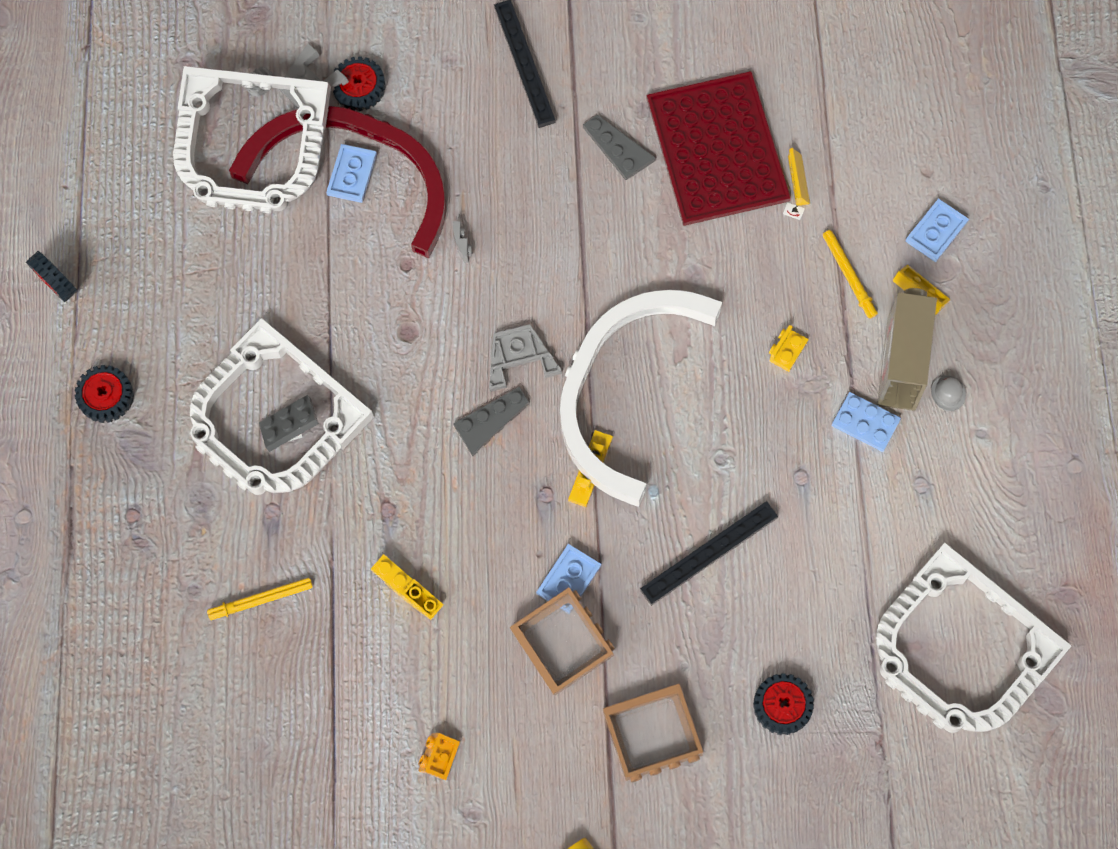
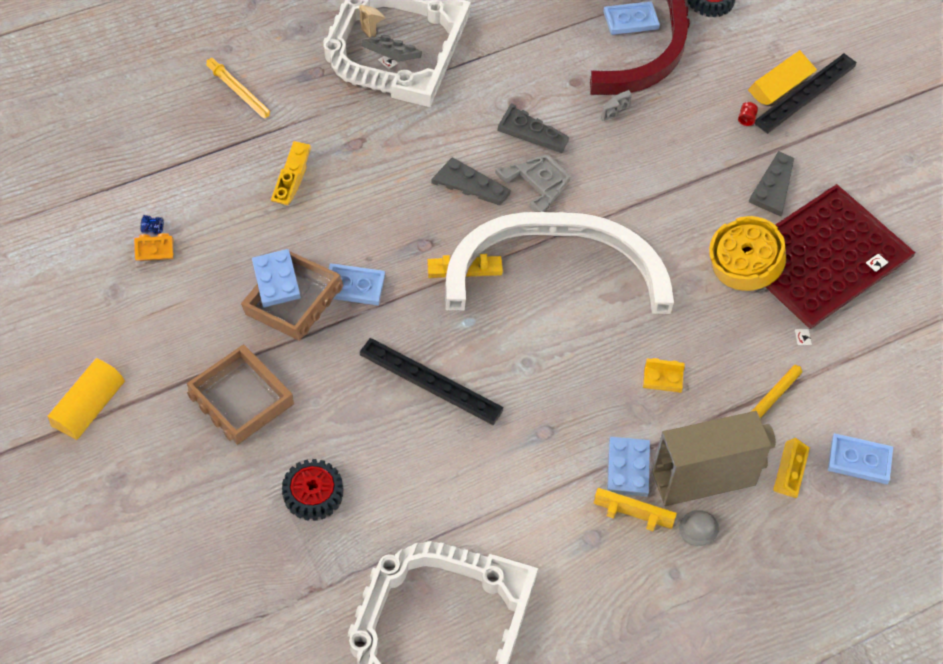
camera: 60 degrees right, 15 degrees down
yellow slope [788,148,810,206] -> none
none -> clear blue wheel [140,215,164,235]
none -> light blue plate [252,249,301,308]
none -> tan slope [359,5,385,37]
none -> dark grey wing [497,103,569,153]
none -> yellow hinge [593,488,677,532]
none -> yellow brick [709,216,786,291]
none -> red wheel [738,102,758,126]
none -> yellow brick [748,50,817,105]
none -> white sticker [866,254,888,271]

